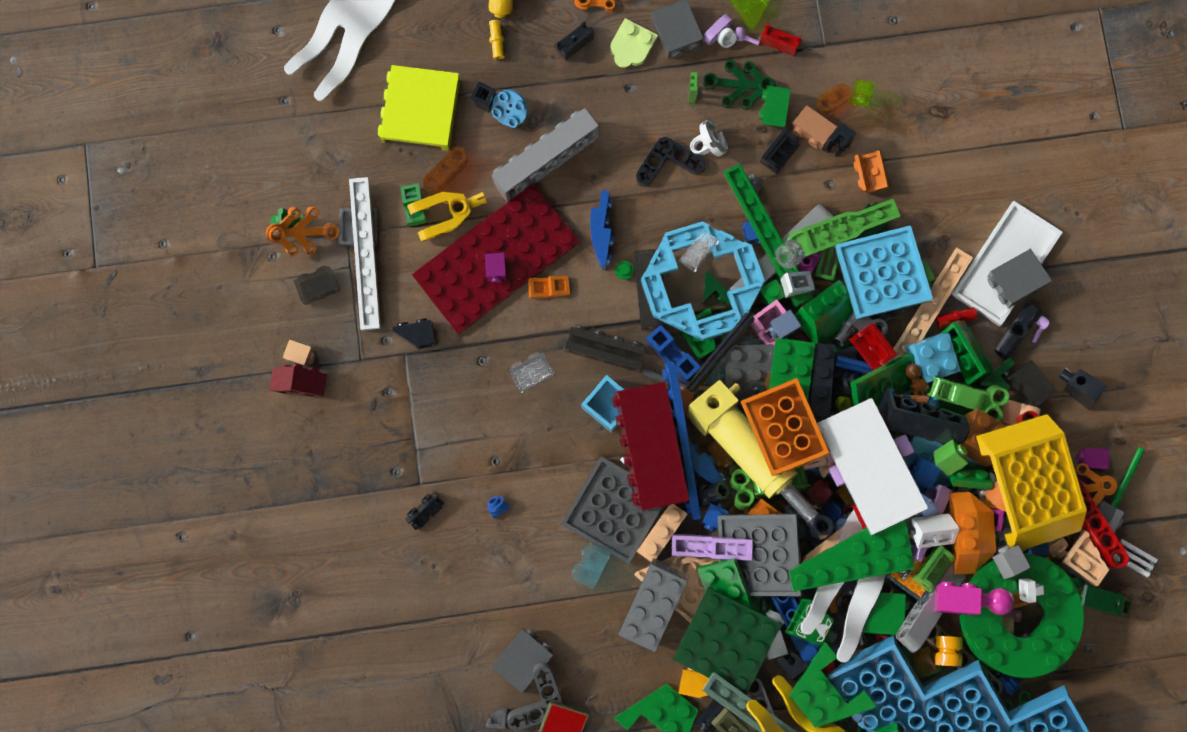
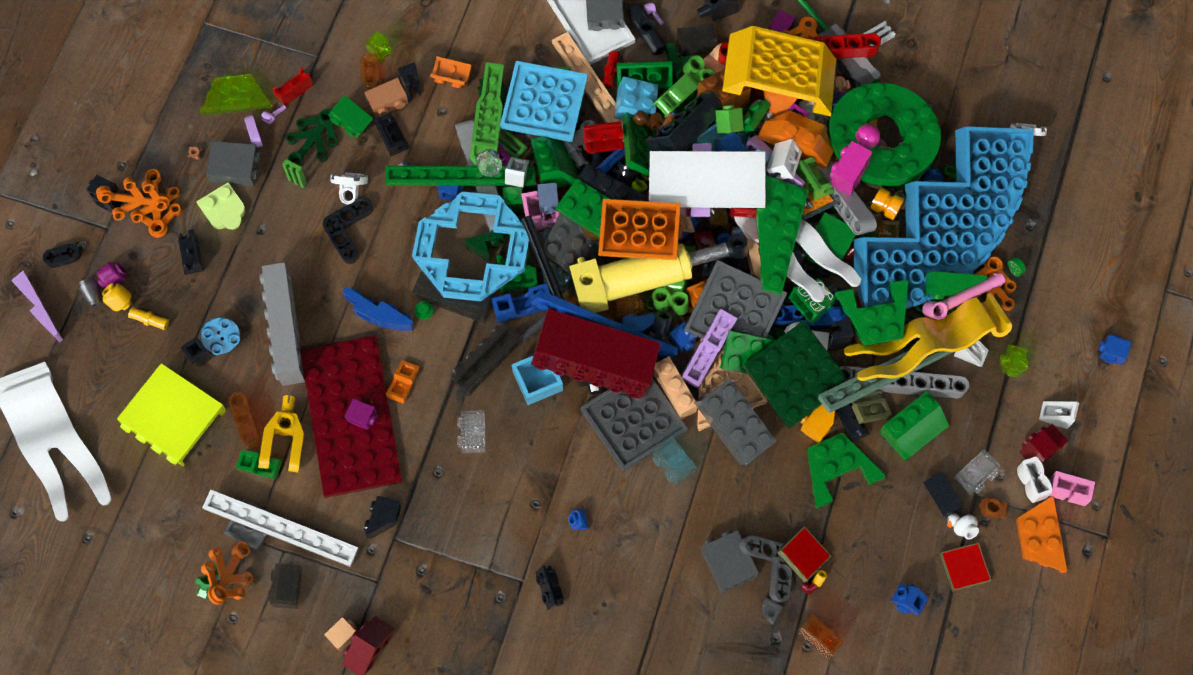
camera: 70 degrees left, 10 degrees down
clear slope [679,231,719,272] -> none
white tile [717,28,737,48] -> none
light grey brick [993,545,1030,579] -> none
white tile [1019,578,1044,603] -> none
light nougat wing [1062,531,1109,587] -> none
dark green slope [1080,585,1132,619] -> none

